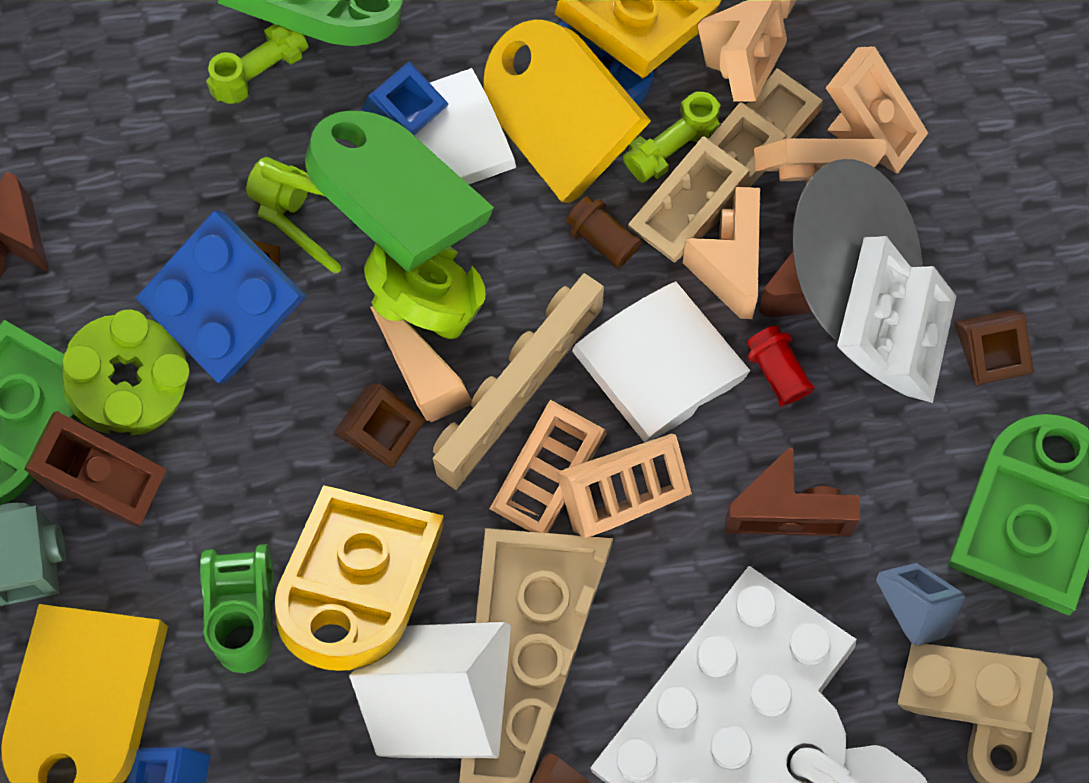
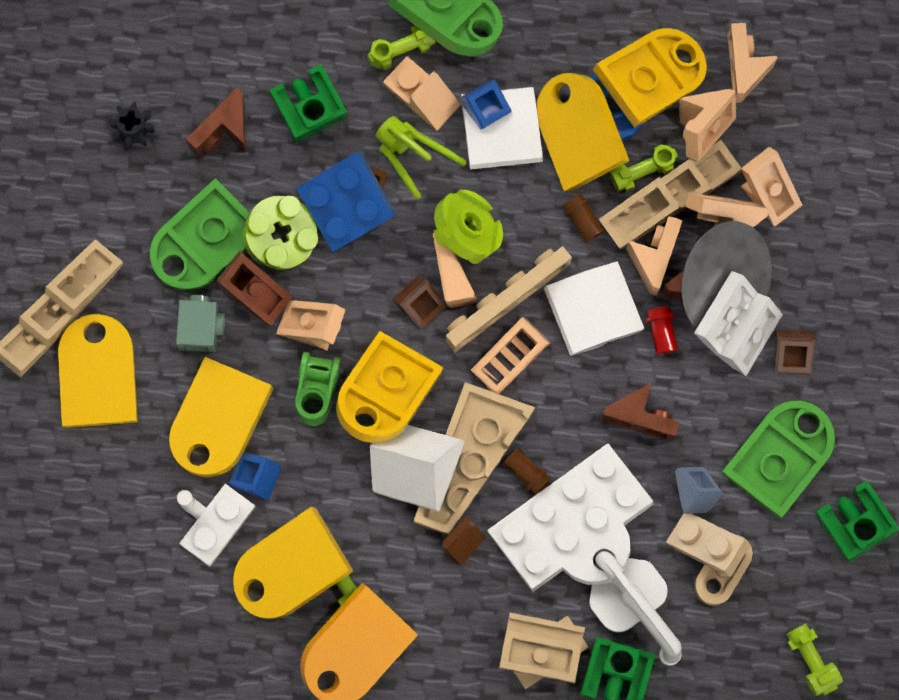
camera: 10 degrees right, 10 degrees up
bright green tile [305,111,494,272] -> none
light nougat slope [556,434,692,538] -> none
none -> green brick [269,64,348,144]
none -> light nougat slope [276,300,345,351]
none -> light nougat slope [383,56,461,131]
none -> reddish brown pin [503,448,551,495]

